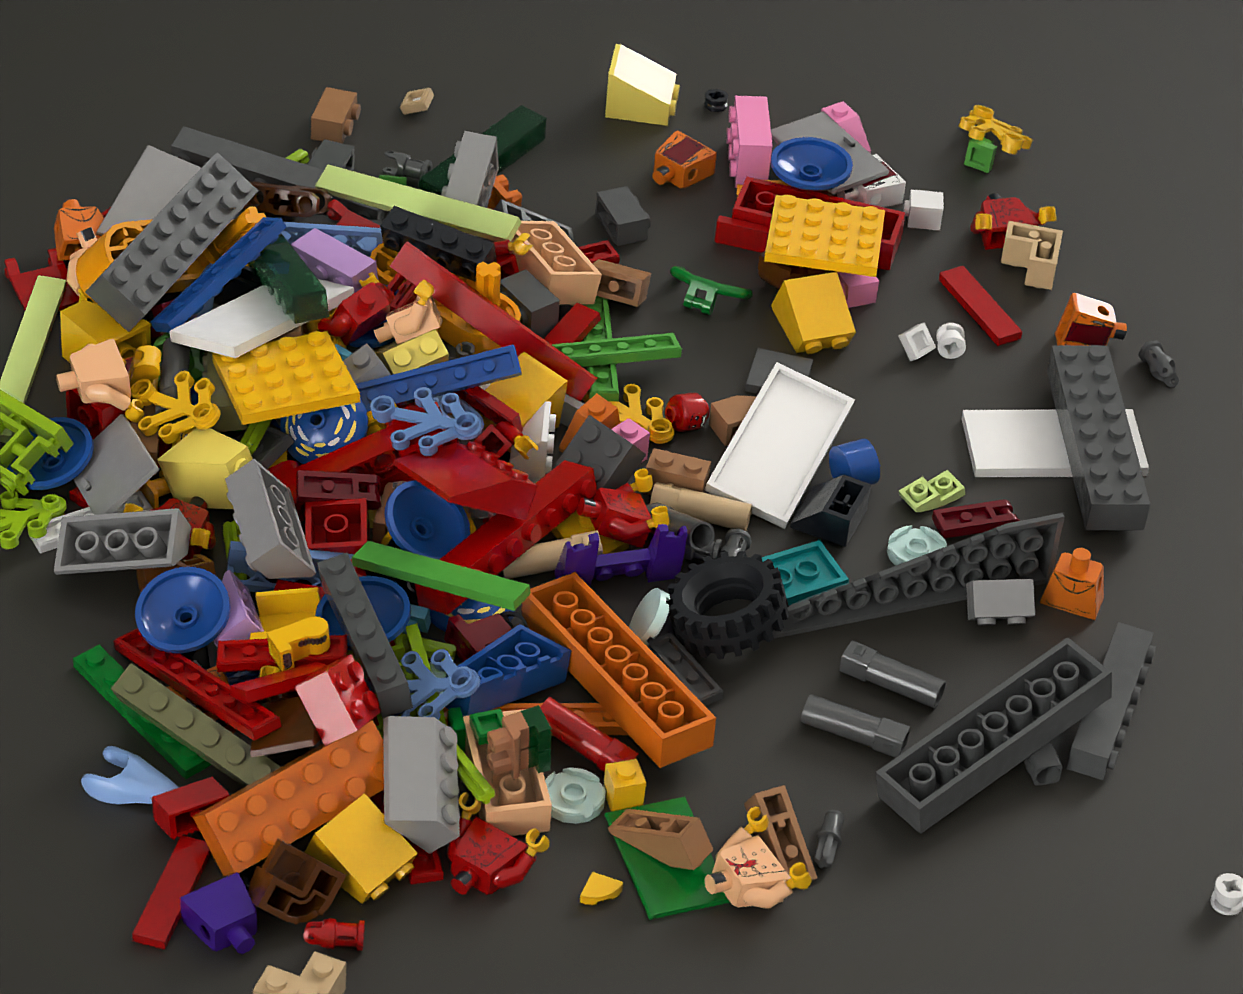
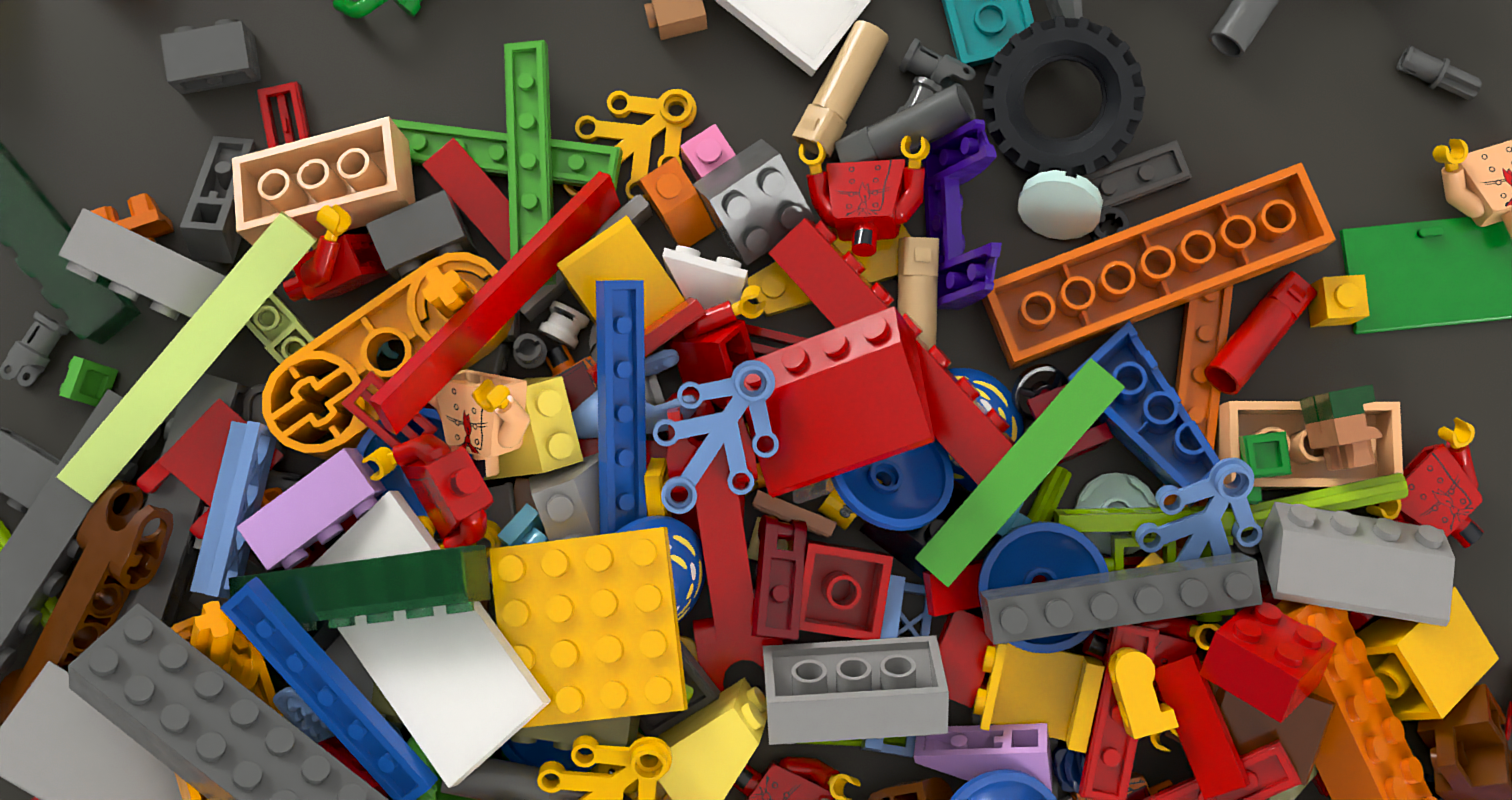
camera: 75 degrees left, 40 degrees up
black brick [380,205,497,282] -> none
light aqua tile [545,768,606,824] -> none
yellow tile [580,872,623,905] -> none
medium nougat brick [593,259,651,307] -> none
medium nougat slope [608,809,713,870] -> none
medium nougat brick [643,448,711,495] -> none
red head [665,393,710,432] -> none
medium nougat slope [744,785,817,881] -> none

